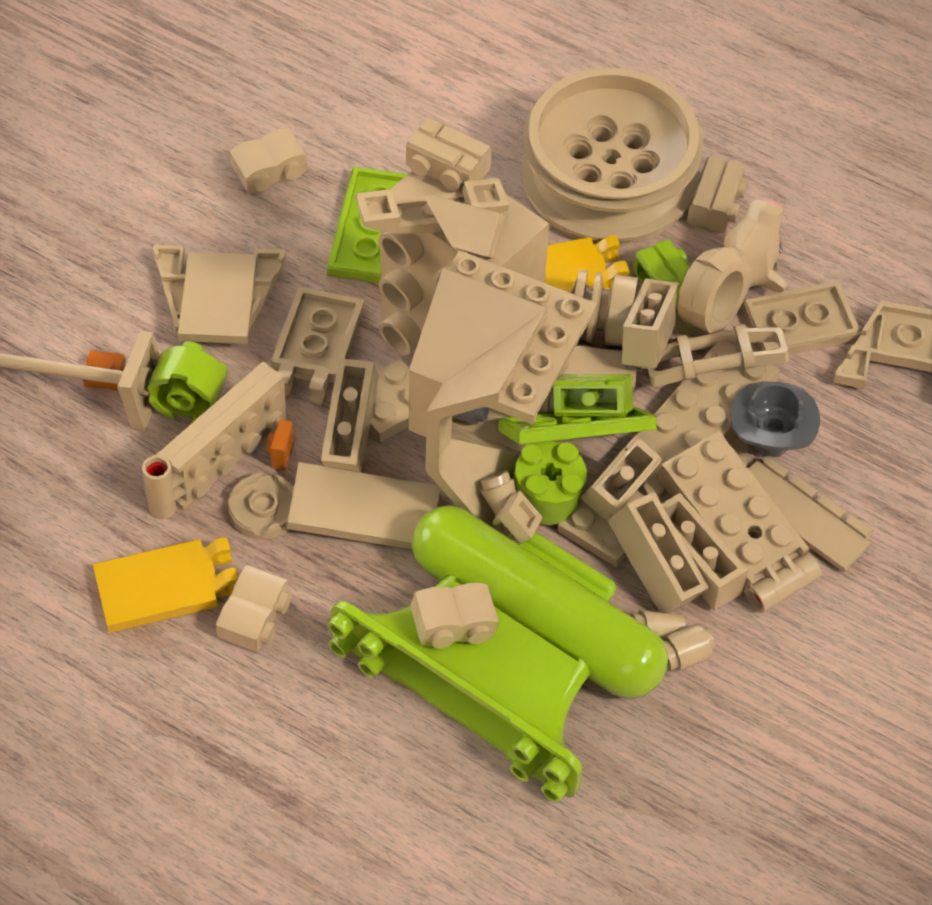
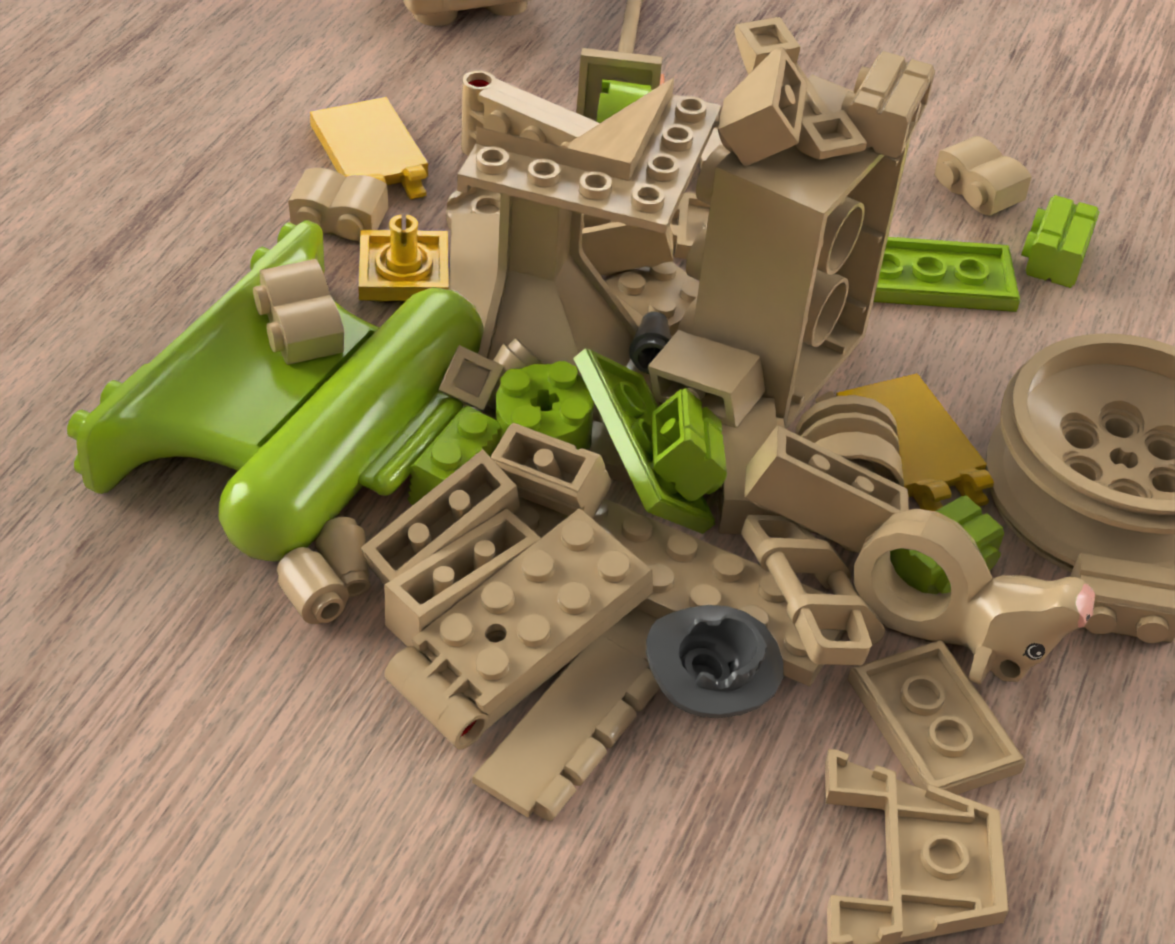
camera: 80 degrees right, 10 degrees down
none -> yellow plate [358,214,449,302]
none -> lime brick [407,406,502,505]
none -> lime brick [1021,195,1100,288]

